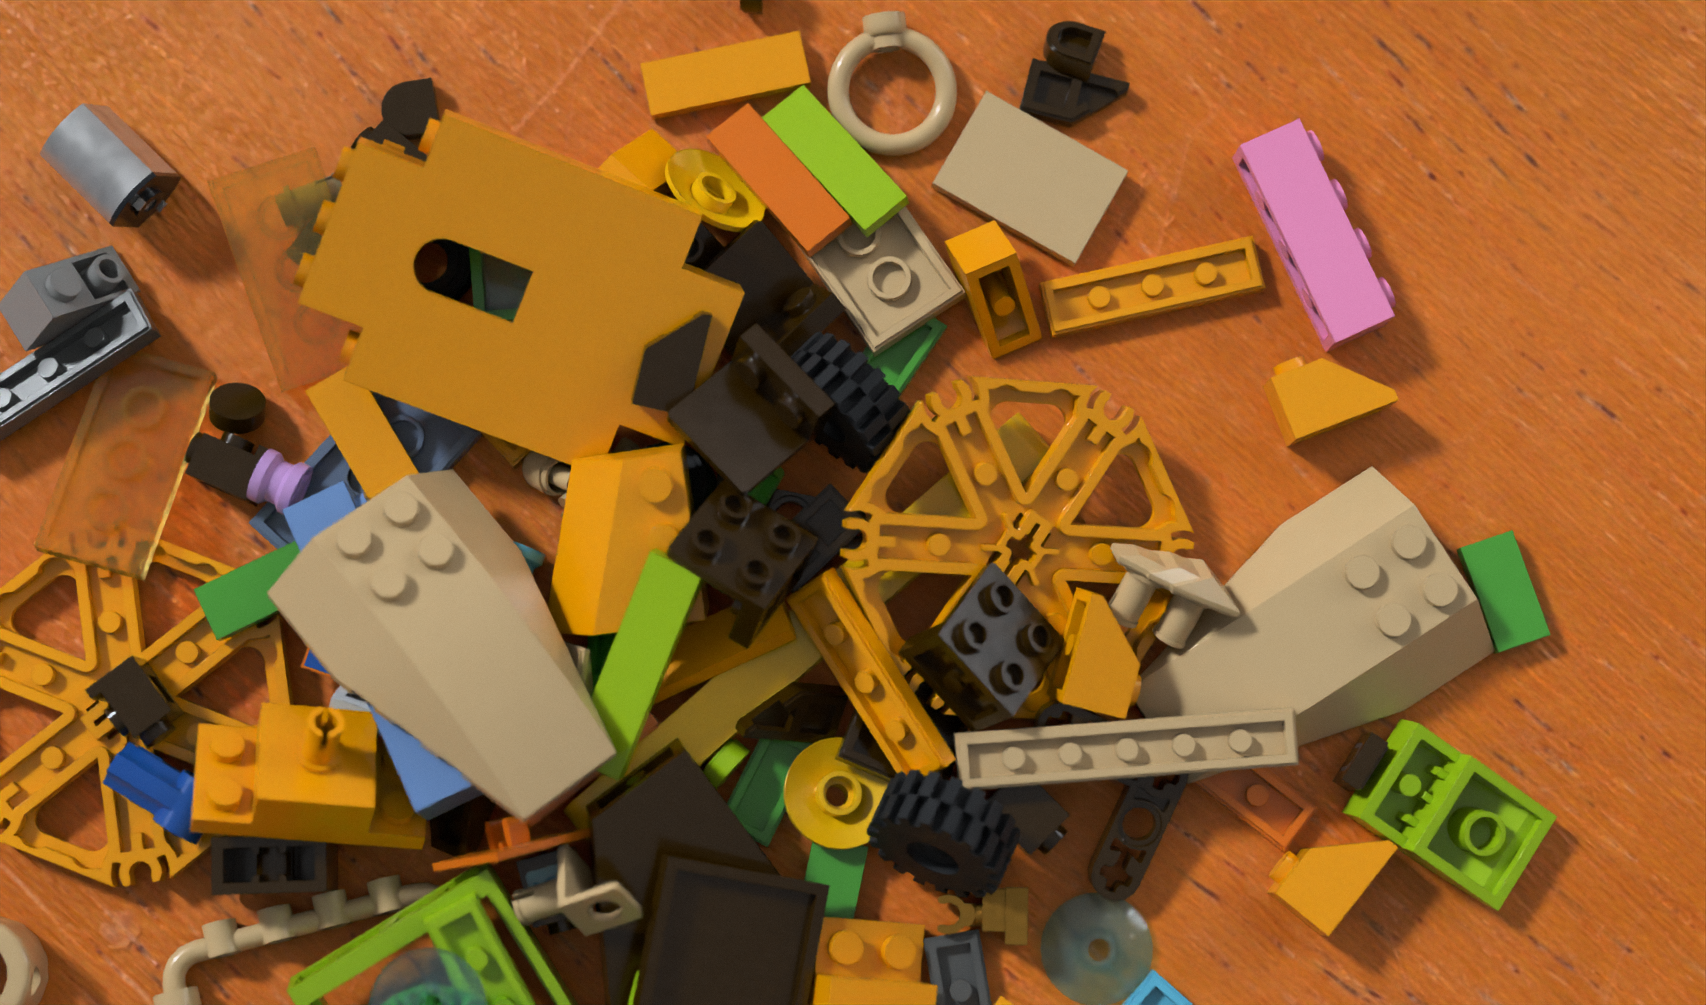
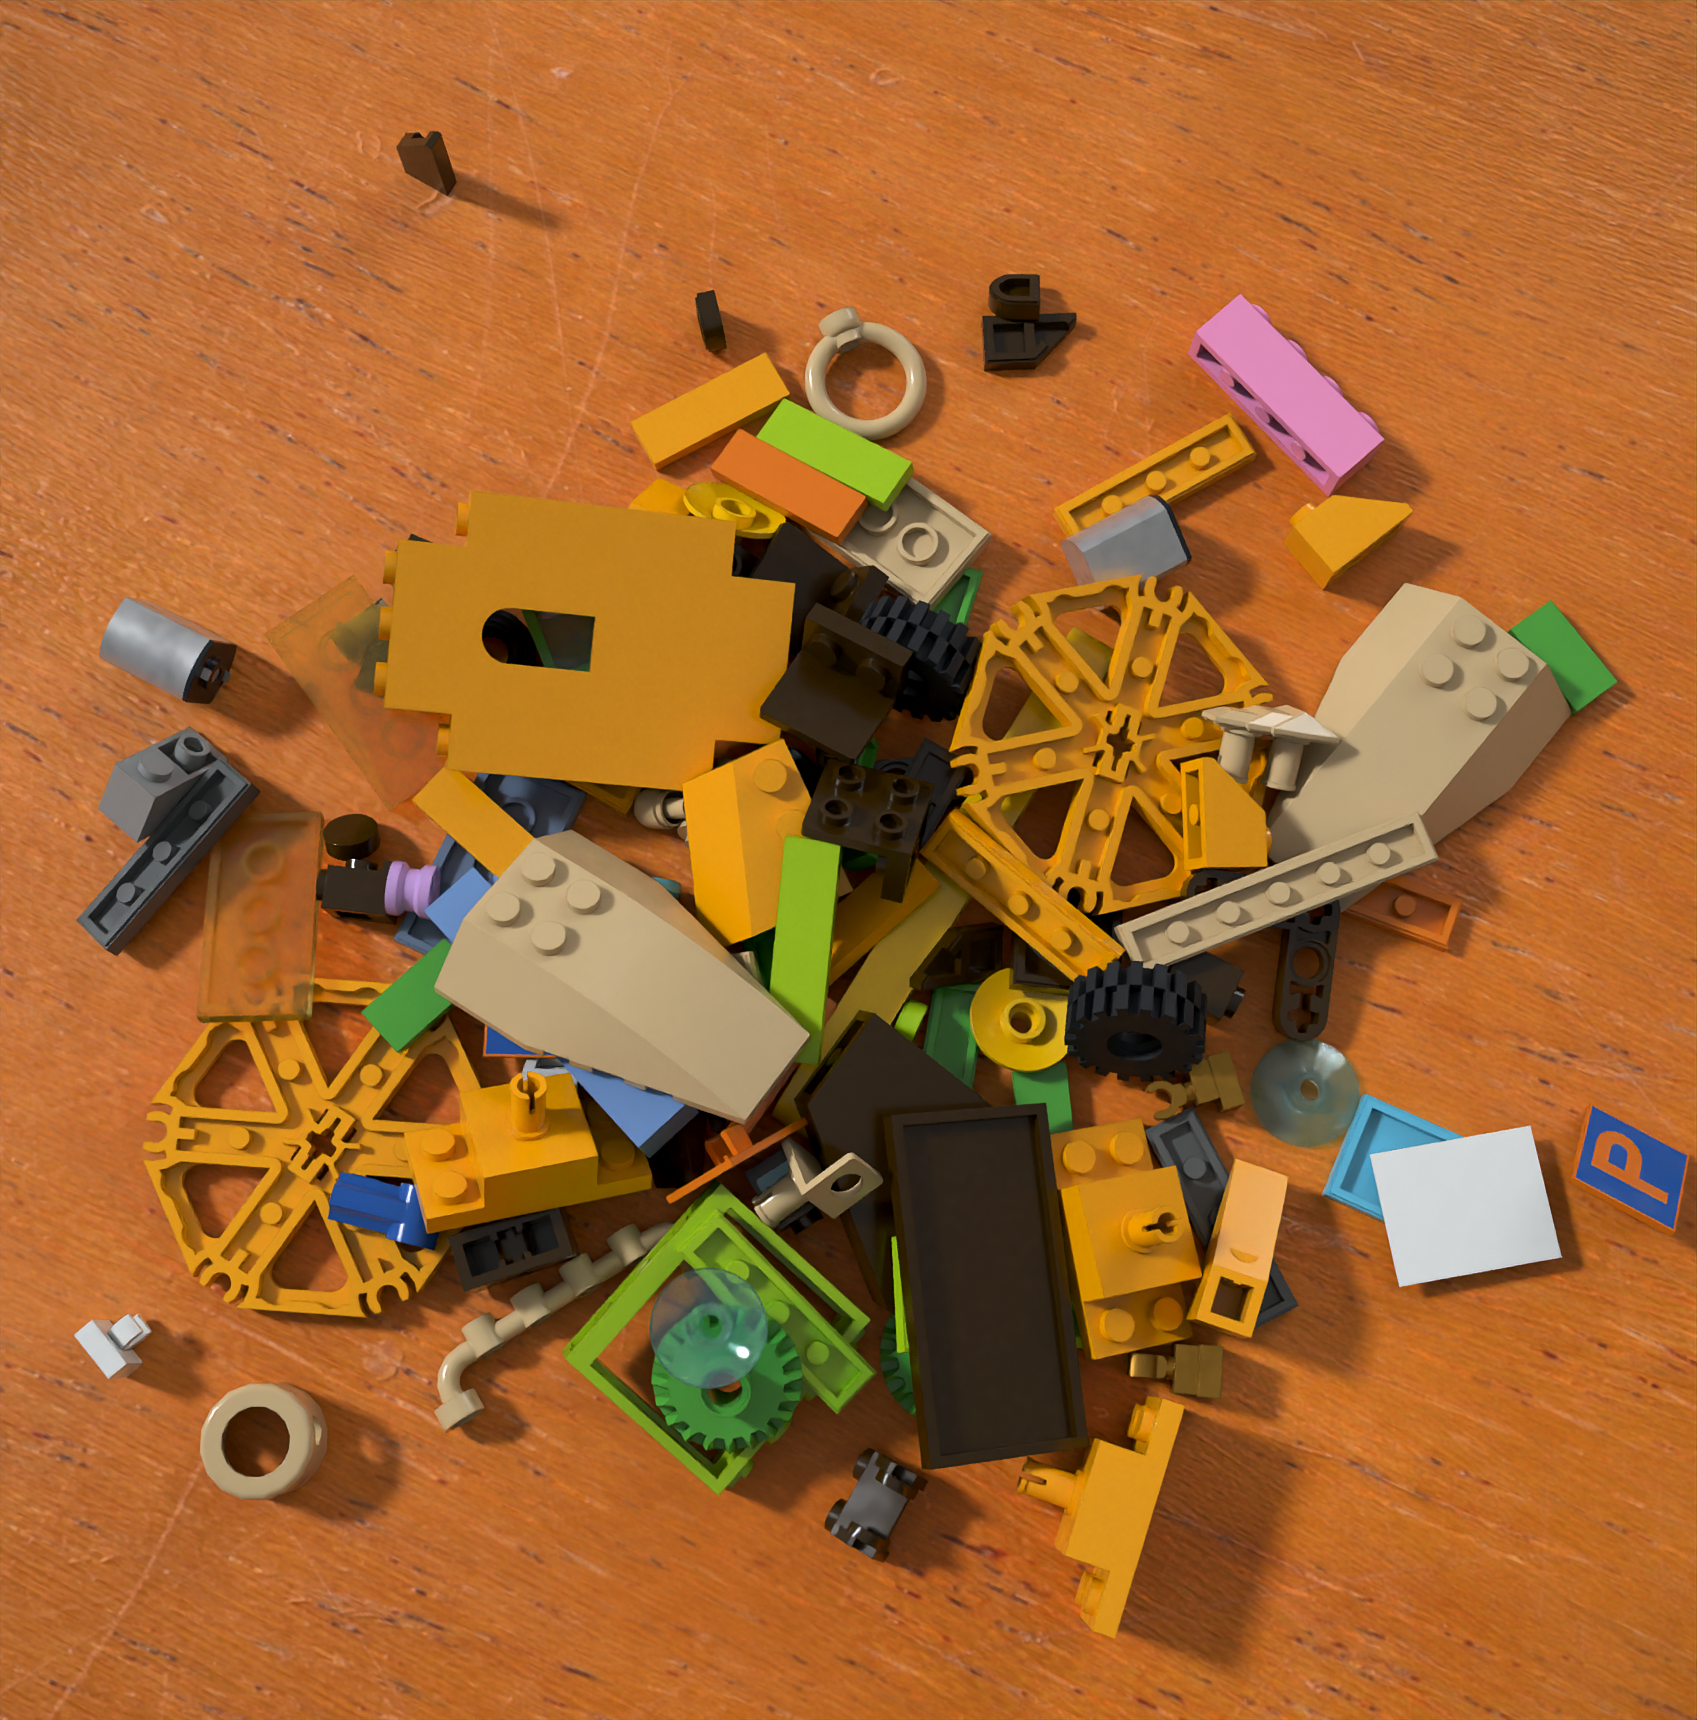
camera: 15 degrees left, 5 degrees down
dark brown brick [85,656,184,748] -> none
dark brown tile [381,78,440,139] -> none
dark brown tile [631,310,712,412] -> none
dark brown bracket [899,563,1064,732] -> none
tan tile [932,91,1129,267] -> none
light orange slope [944,220,1042,359] -> none
light orange slope [1267,840,1398,936] -> none
dark brown tile [1333,732,1389,792] -> none
lime slope [1342,719,1557,911] -> none
none -> flat silver piece [1061,494,1192,611]

